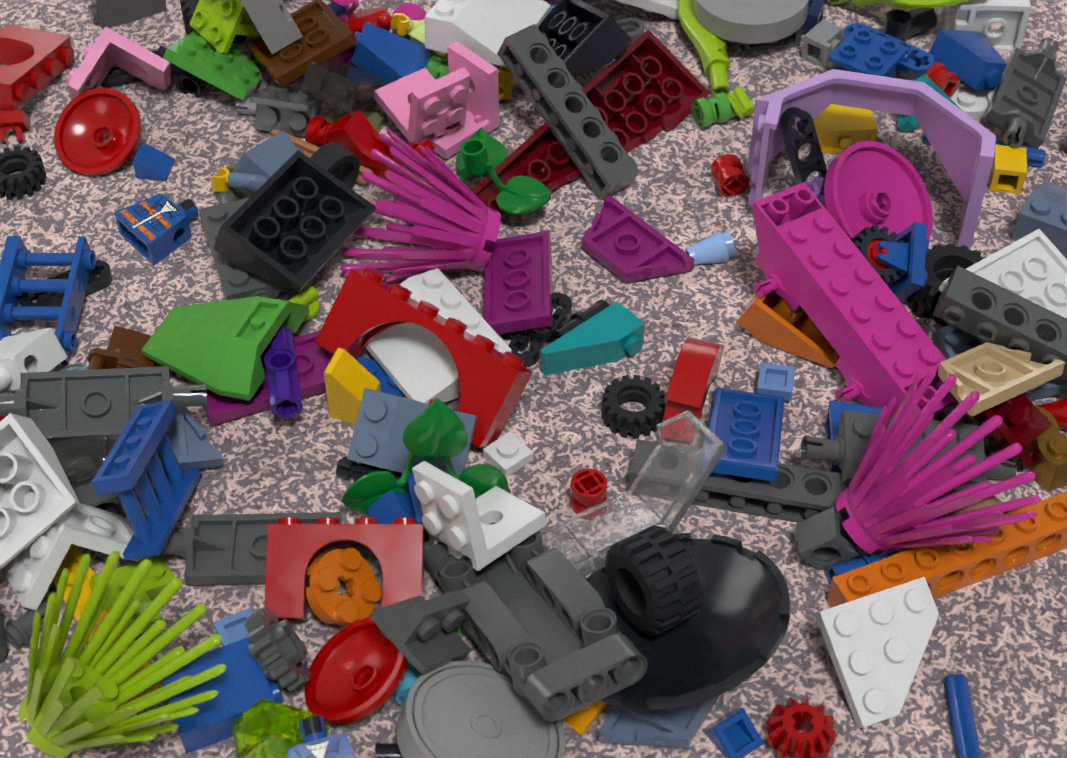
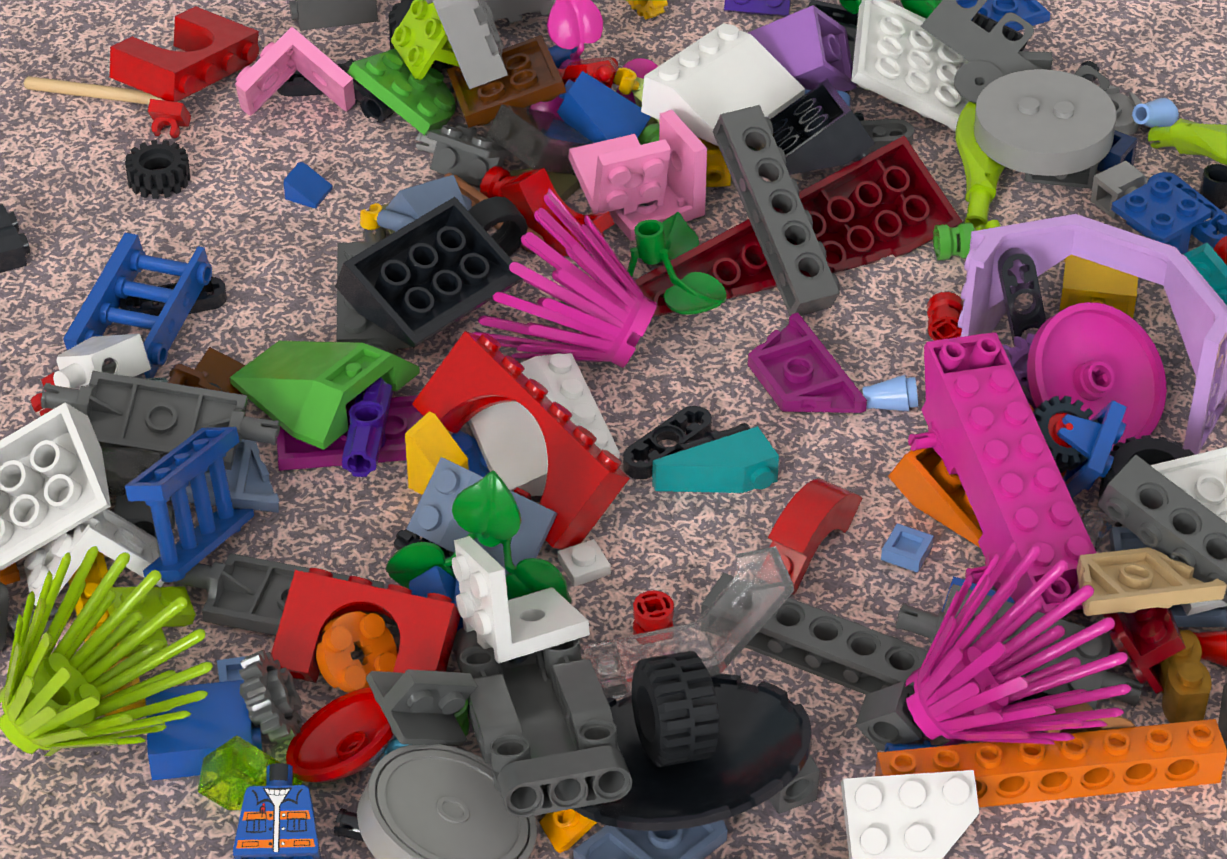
camera: 15 degrees right, 5 degrees down
red dish [54,88,141,176] -> none
blue torso [114,194,198,265] -> none
lime plate [288,286,320,321] -> none
magenta plate [483,231,553,334] -> none
black tyre [602,375,665,439] -> none
blue tile [702,388,785,482] -> none

